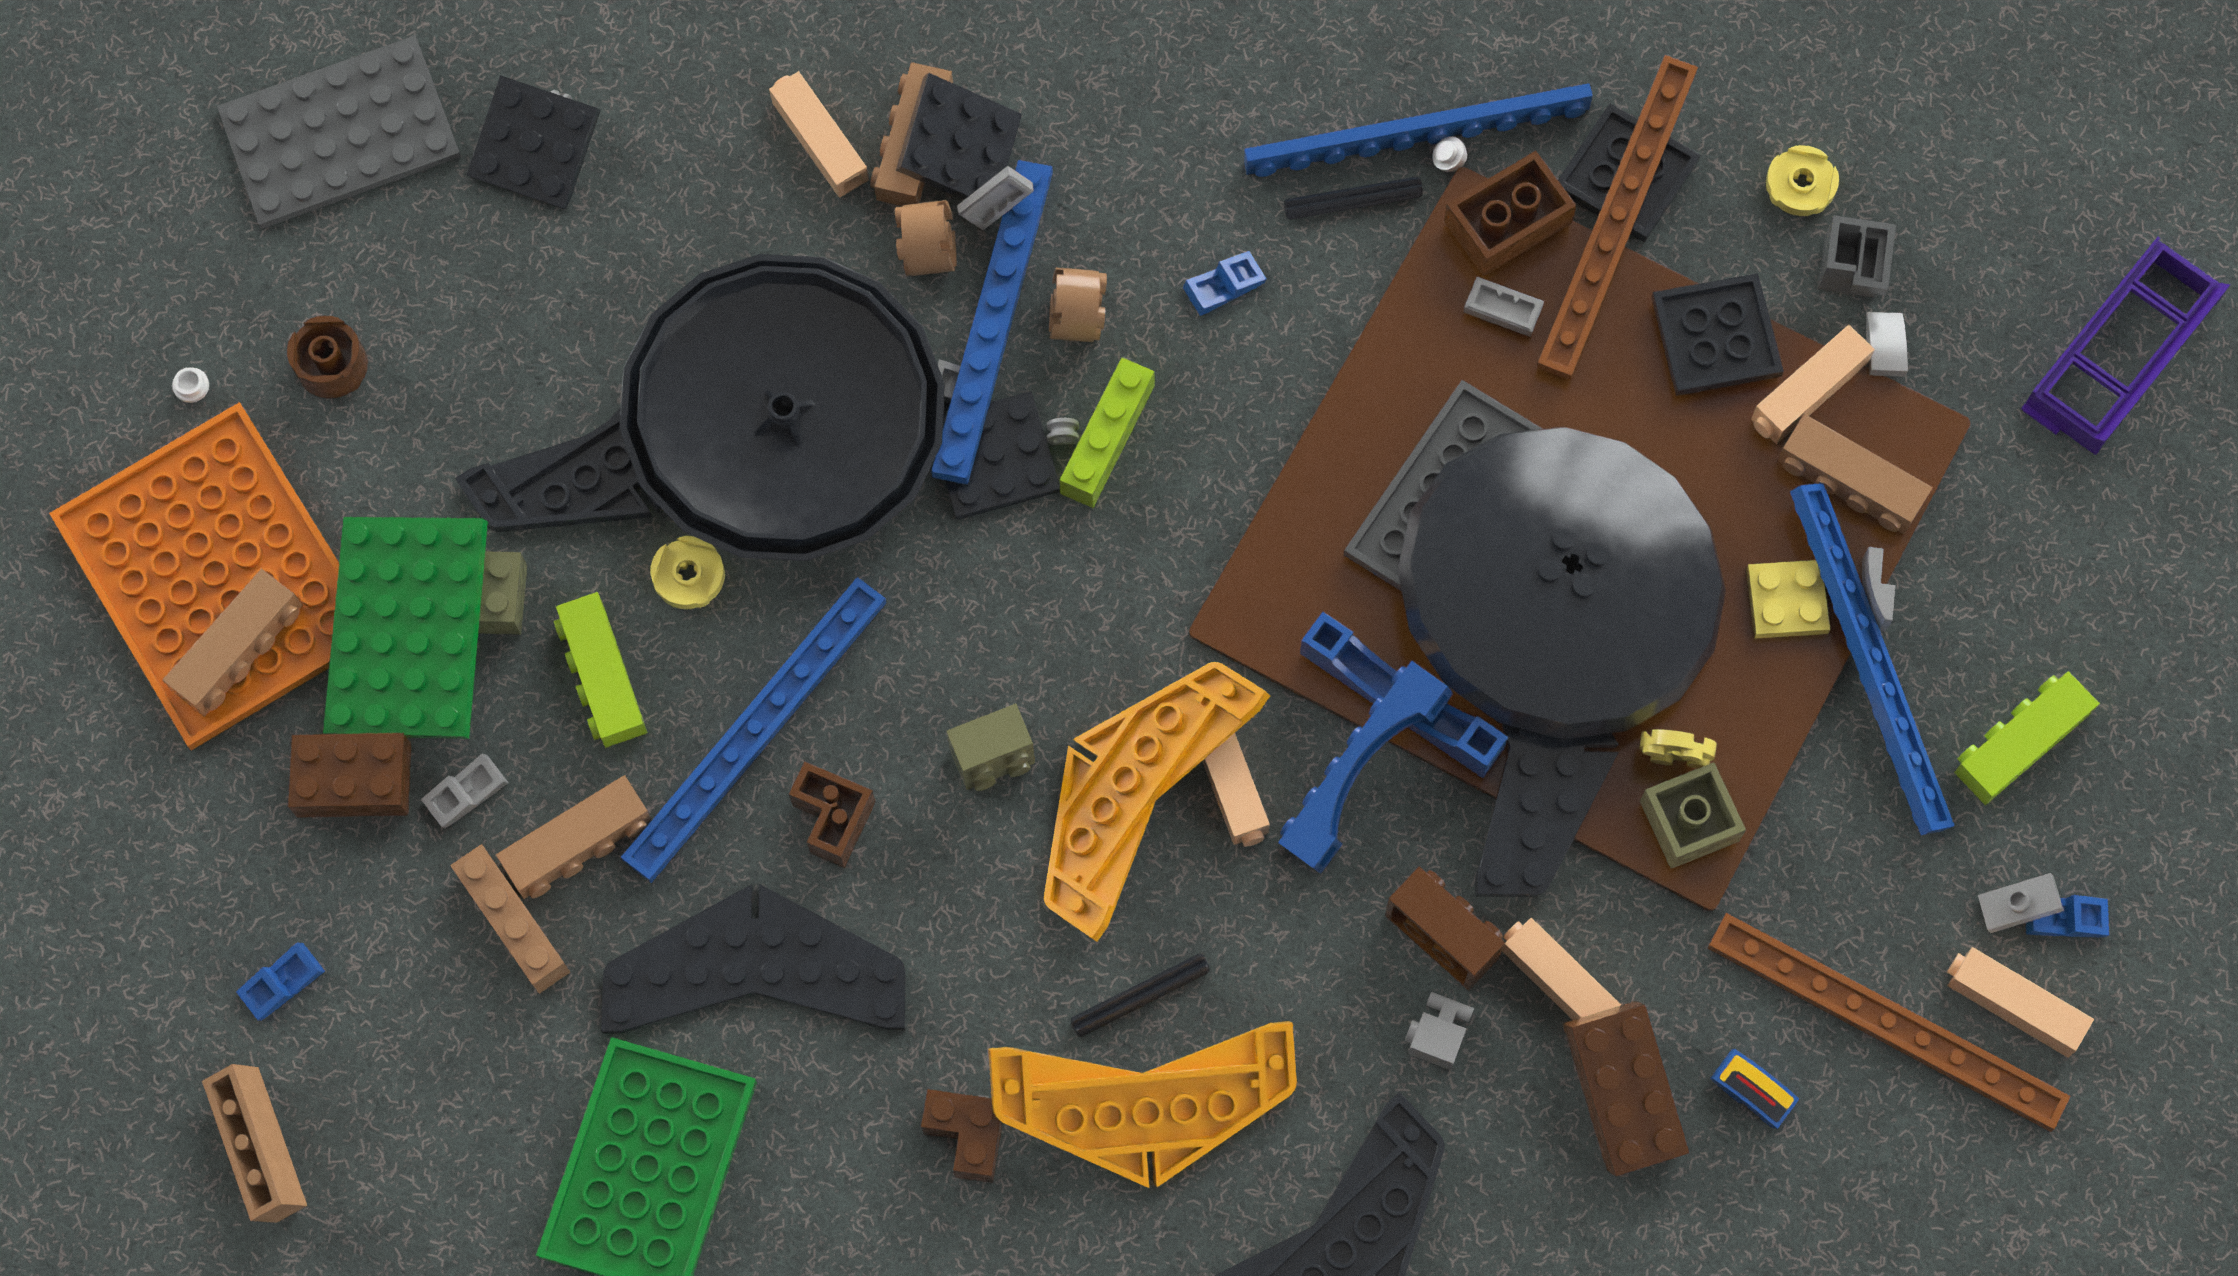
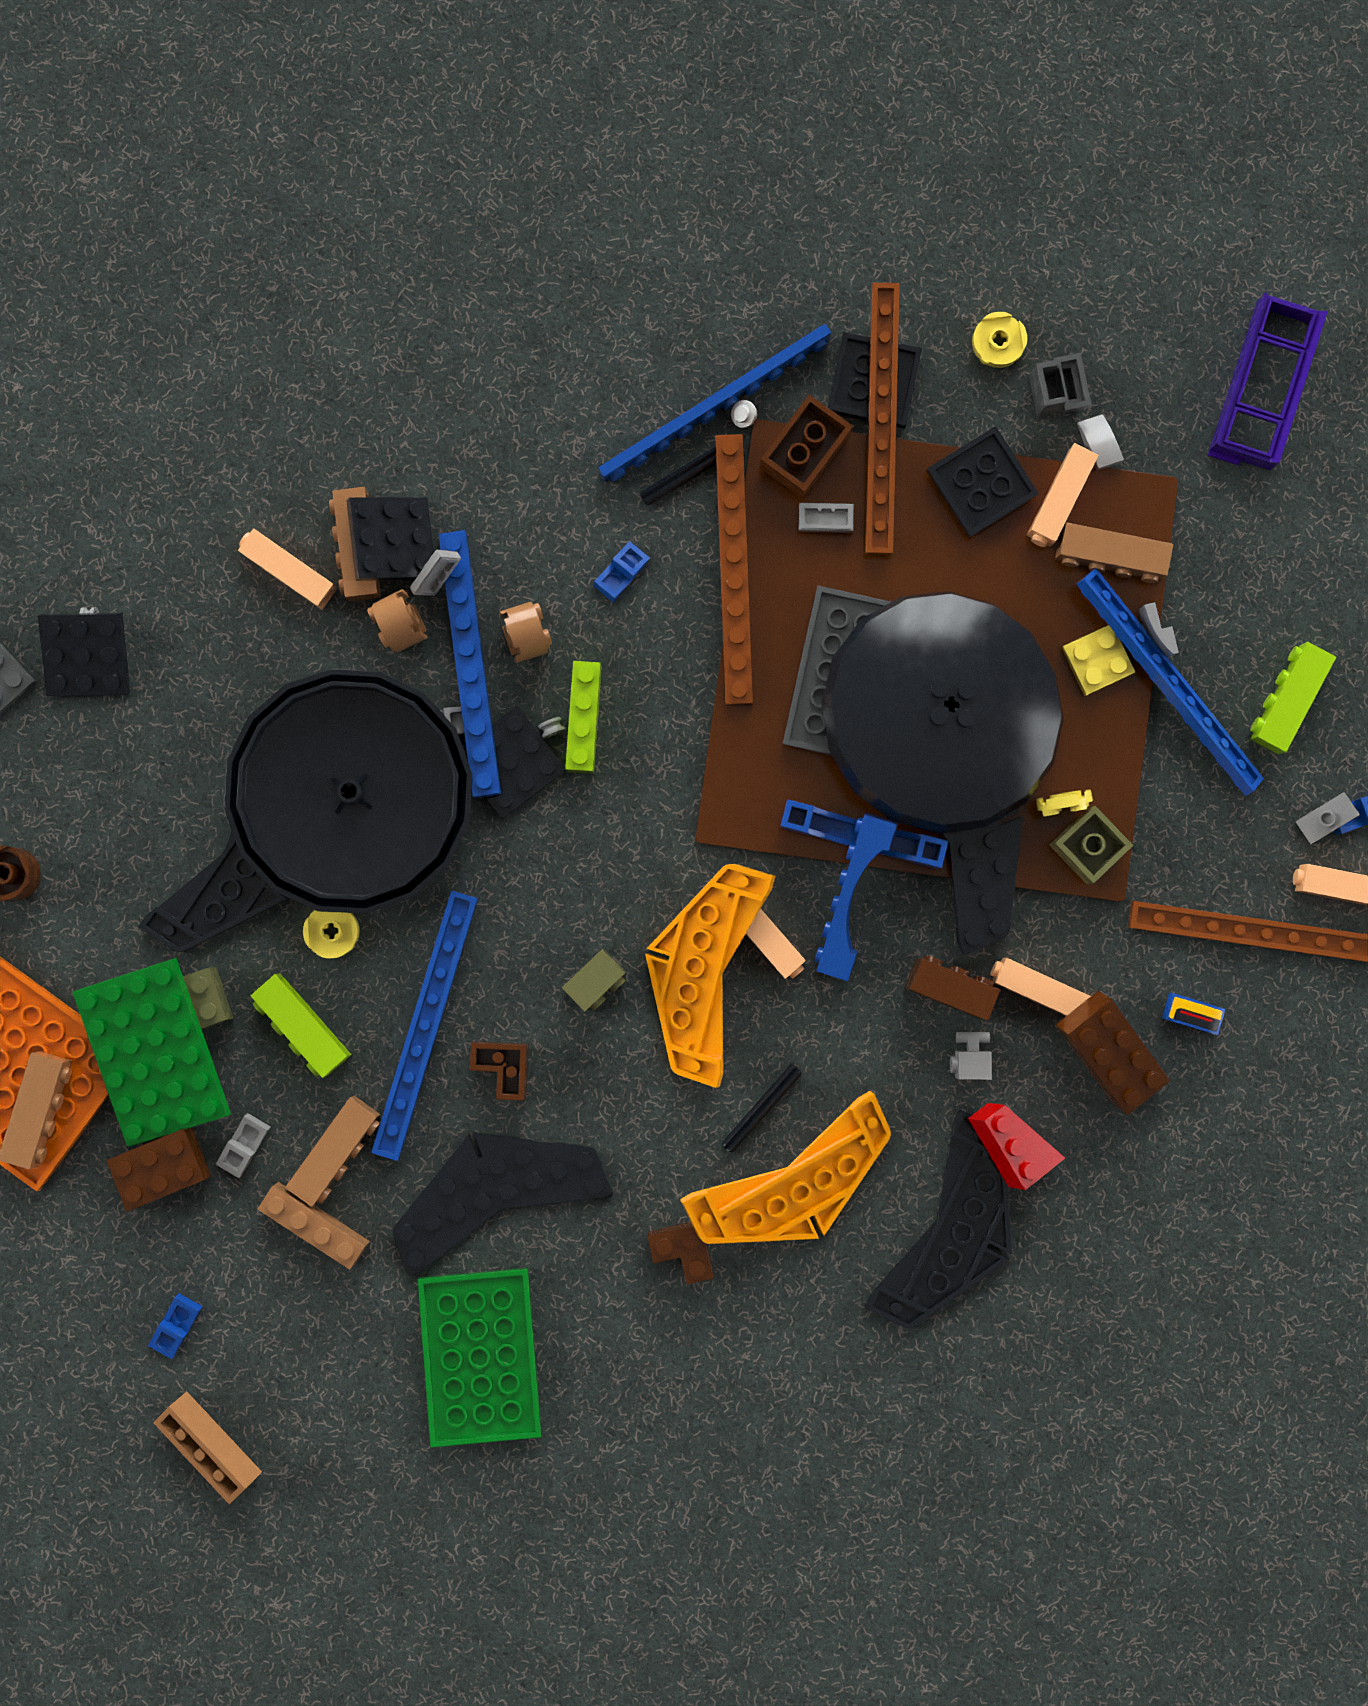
camera: 25 degrees left, 15 degrees up
none -> dark orange plate [715,434,753,705]
none -> wedge [968,1103,1065,1190]

